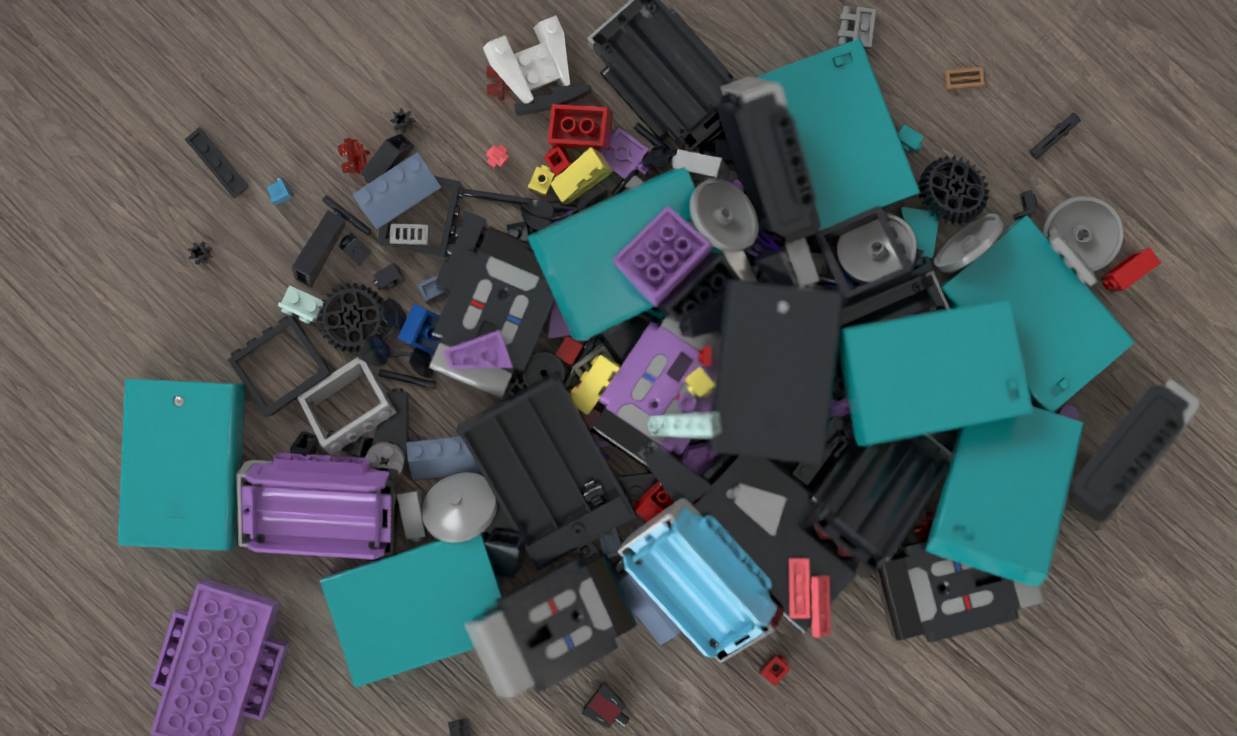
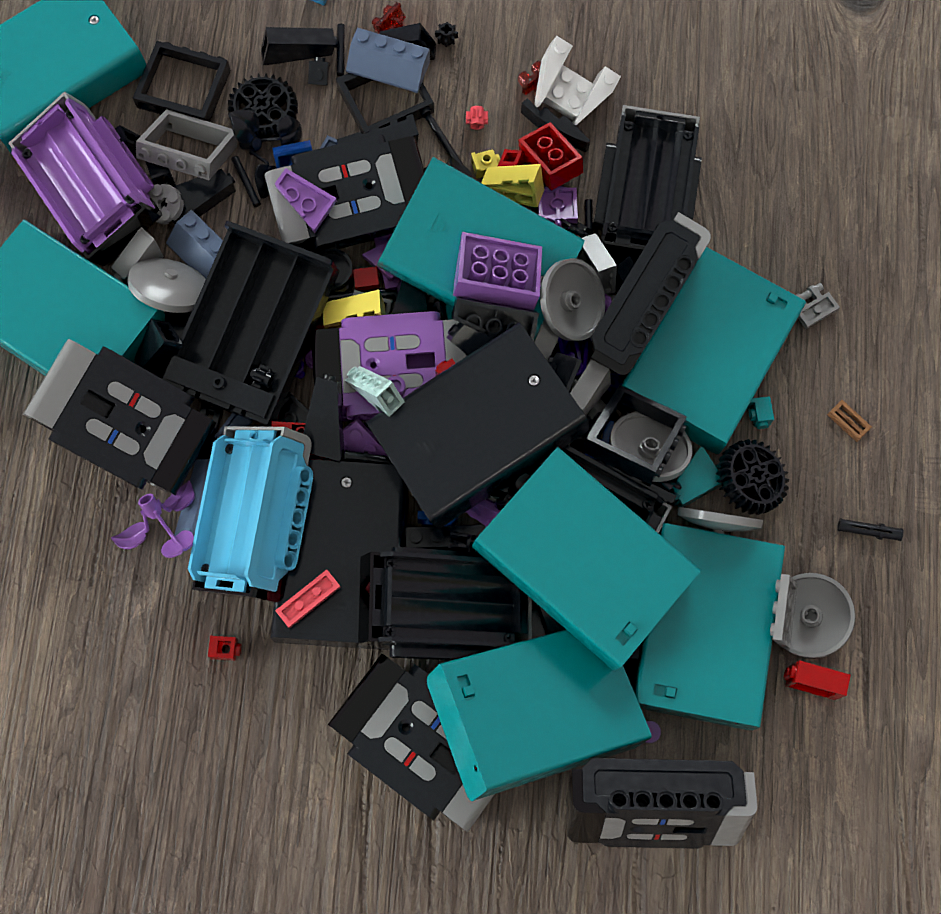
camera: 45 degrees right, 15 degrees down
light aqua bracket [278,285,324,324] -> none
black brick [373,263,405,290] -> none
light grey slope [390,224,430,245] -> none
torso [581,681,630,728] -> none
light yellow brick [684,367,715,398] -> none
light grey slope [731,483,786,536] -> none
coral plate [811,575,831,637] -> none
black bracket [1013,190,1037,218] -> none
none -> medium lavender plant [111,480,195,558]

